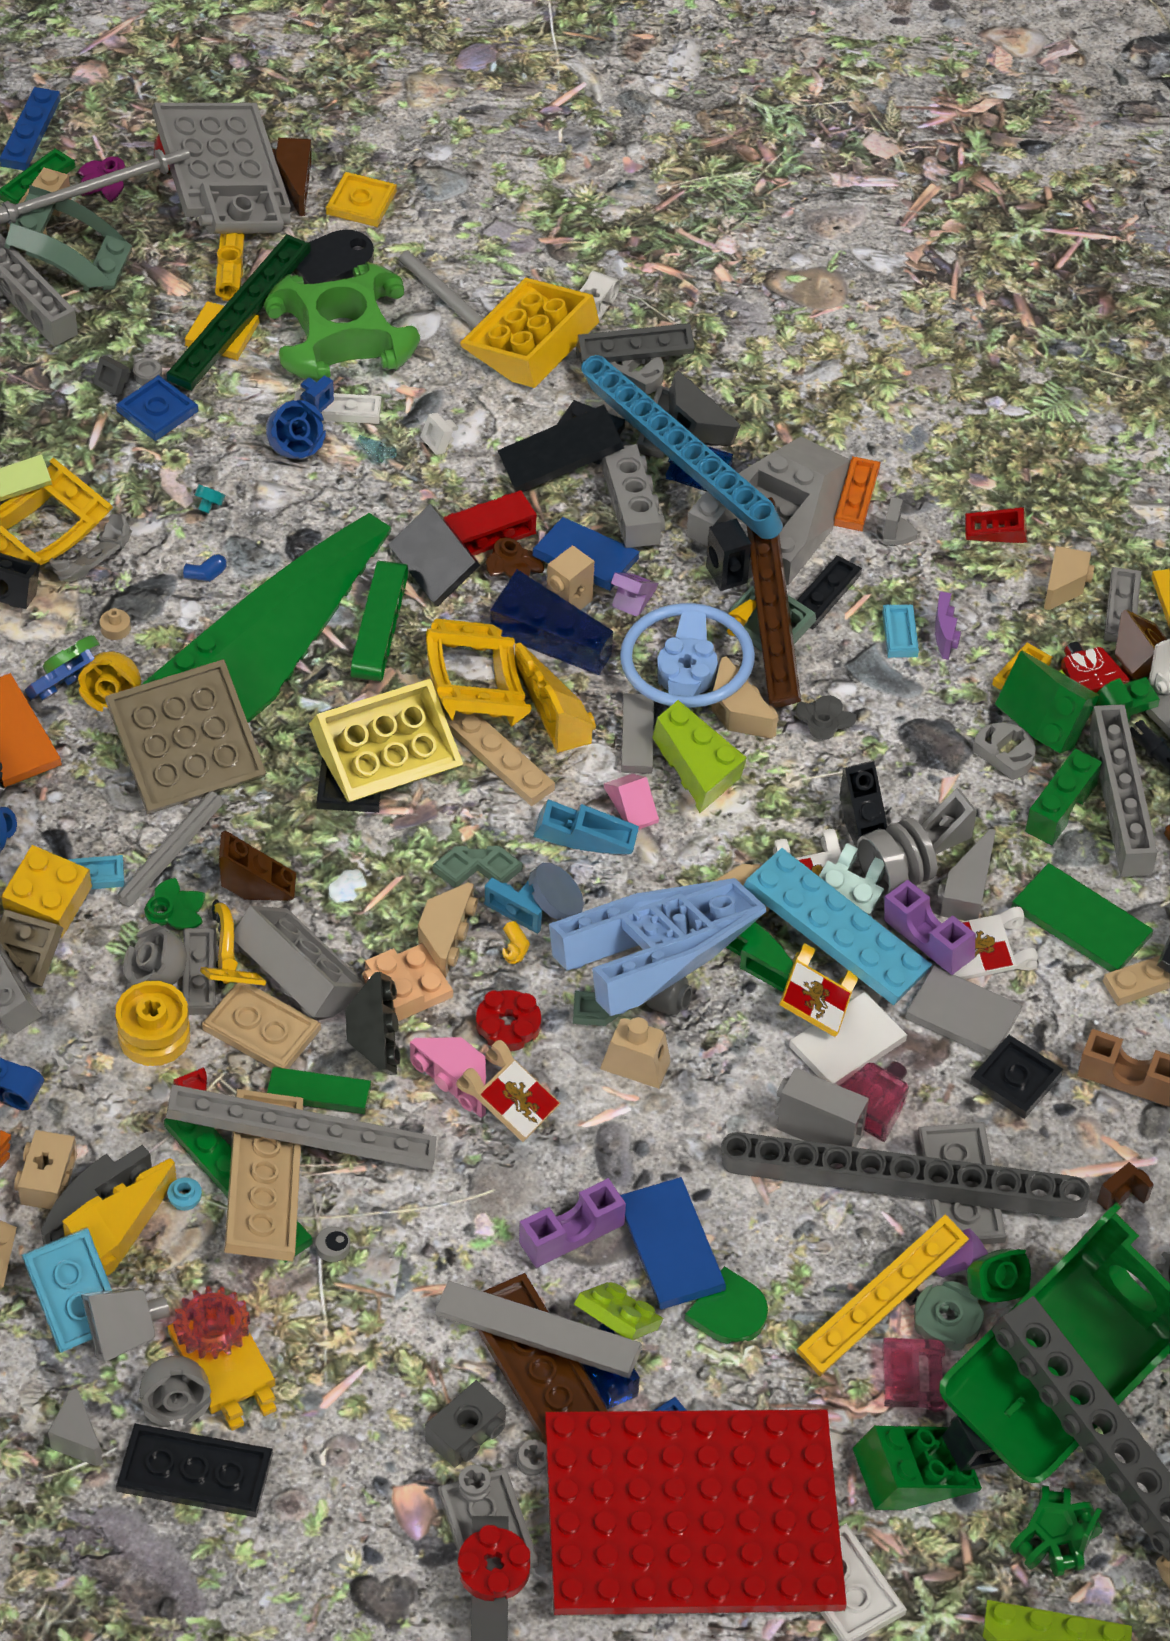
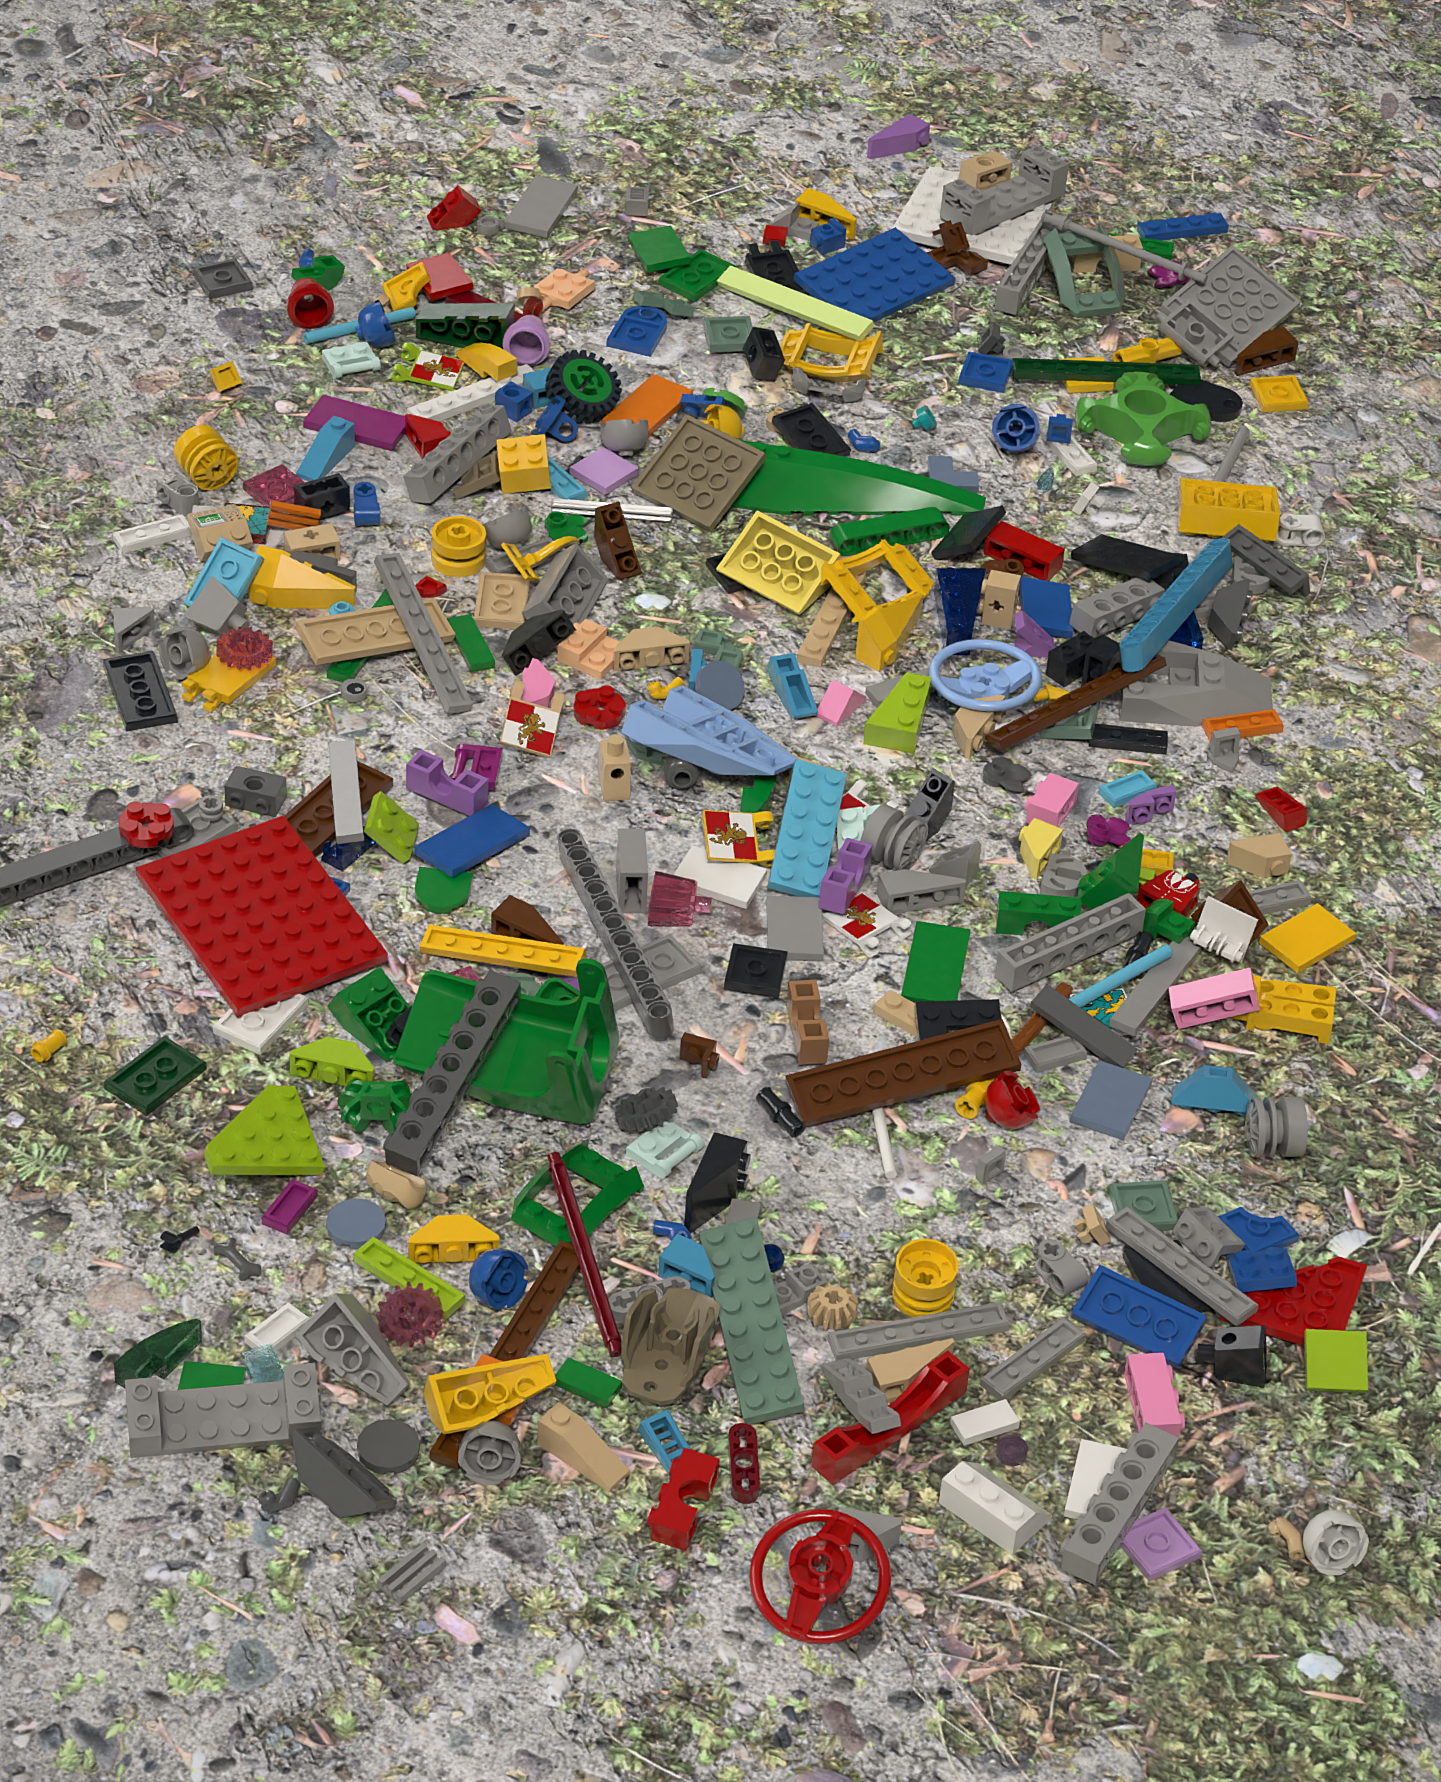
camera: 60 degrees right, 10 degrees down
none -> lime slope [289,1037,374,1086]
none -> magenta plate [449,744,503,790]
none -> reddish brown slope [491,895,564,945]
none -> lavender tile [570,447,639,495]
none -> light grey cylinder [600,419,649,457]
none -> black tile [772,403,851,457]
none -> sand blue tile [927,456,979,493]
none -> light yellow slope [1019,818,1063,880]
none -> bright pink brick [1024,773,1079,827]
none -> black brick [1045,631,1097,687]
none -> magenta plate [1087,814,1131,846]

